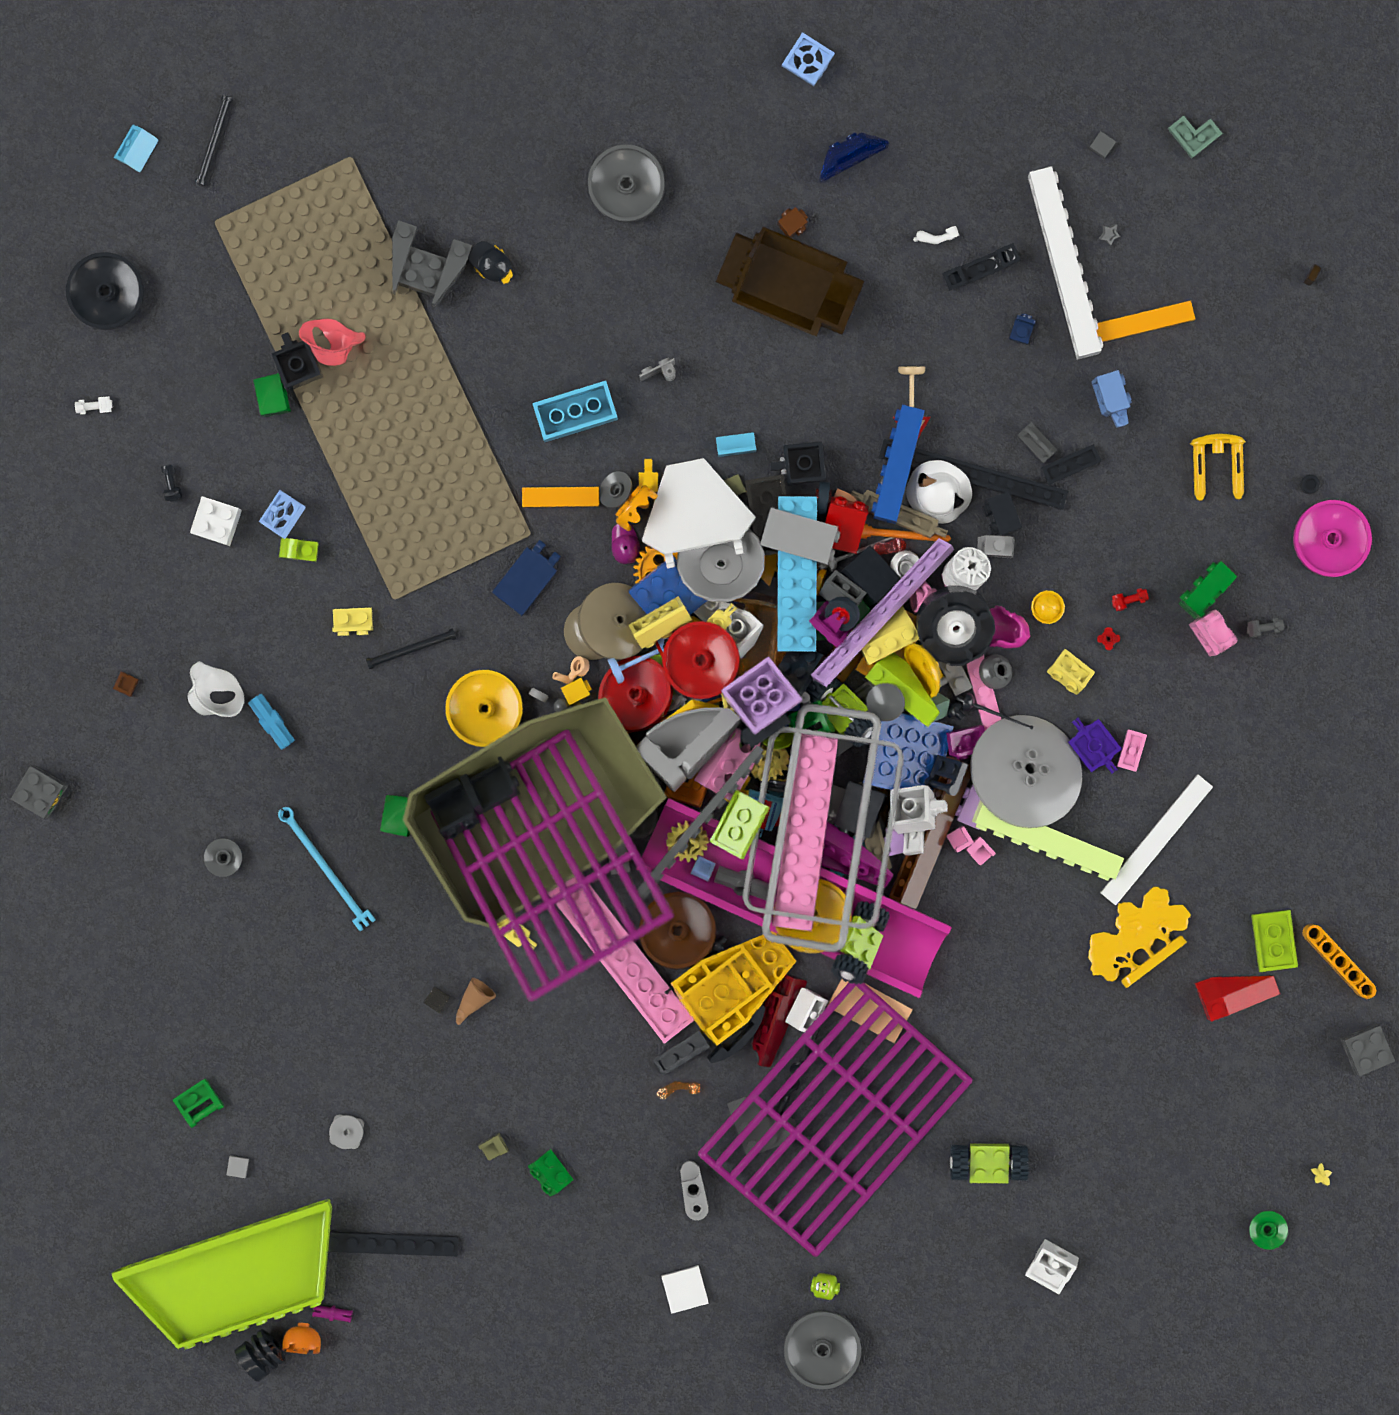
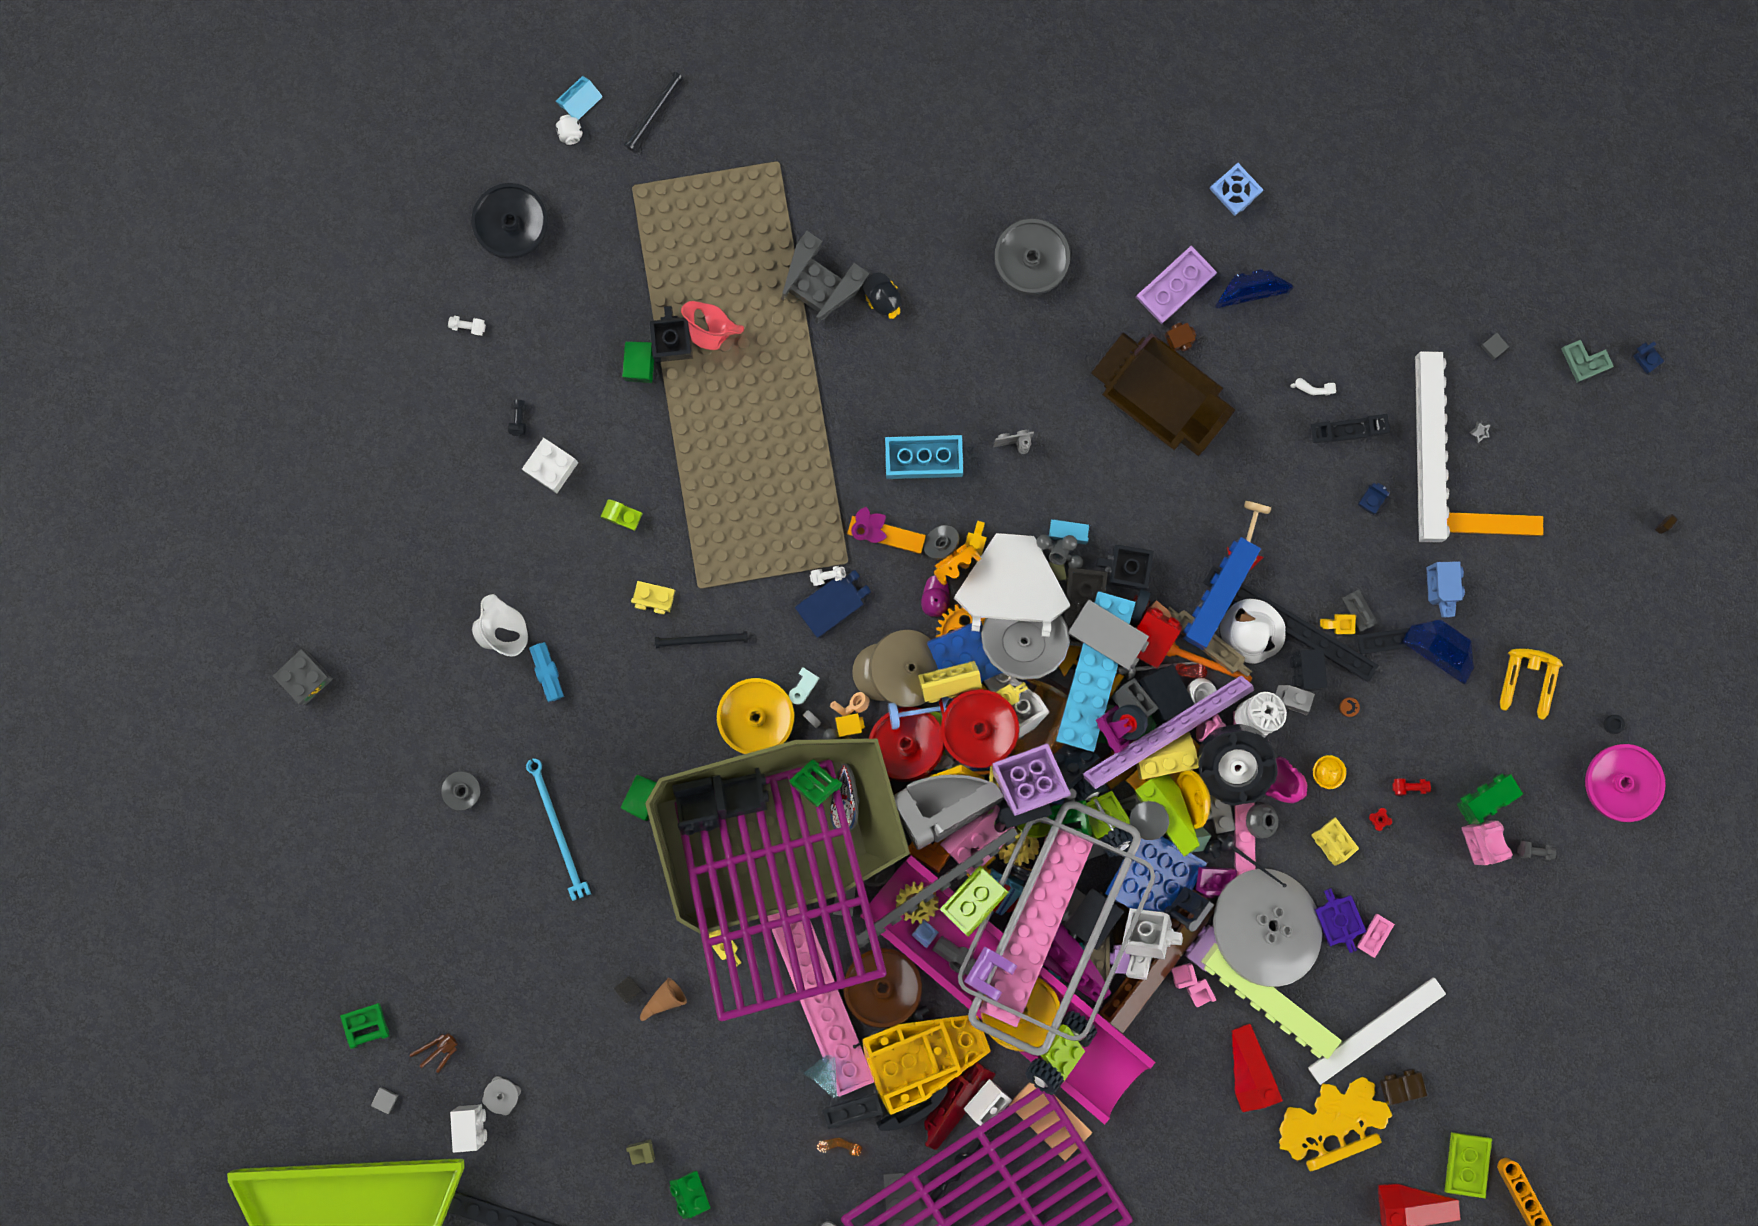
camera: 10 degrees right, 5 degrees down
reddish brown tile [113,671,139,697] -> none
light blue piece [259,490,306,539] -> none
none -> reddish brown plant [409,1033,458,1073]
none -> white brick [450,1104,487,1152]
none -> white head [556,115,583,145]
none -> light aqua leg [789,668,820,705]
none -> green plate [789,759,842,807]
none -> clear light blue slope [803,1055,837,1098]
none -> white bar [810,566,846,586]
none -> shield [830,763,860,832]
none -> magenta plate [851,507,887,543]
none -> medium lavender connector [964,947,1017,1001]
none -> dark grey piece [1036,534,1083,570]
none -> lavender plate [1136,246,1217,324]
none -> red wedge [1232,1023,1283,1112]
none -> yellow plate [1320,614,1356,634]
none -> dark orange tile [1339,698,1360,717]
none -> dark brown brick [1380,1069,1427,1105]
none -> clear blue wedge [1402,619,1474,684]
none -> dark blue bracket [1633,341,1664,374]

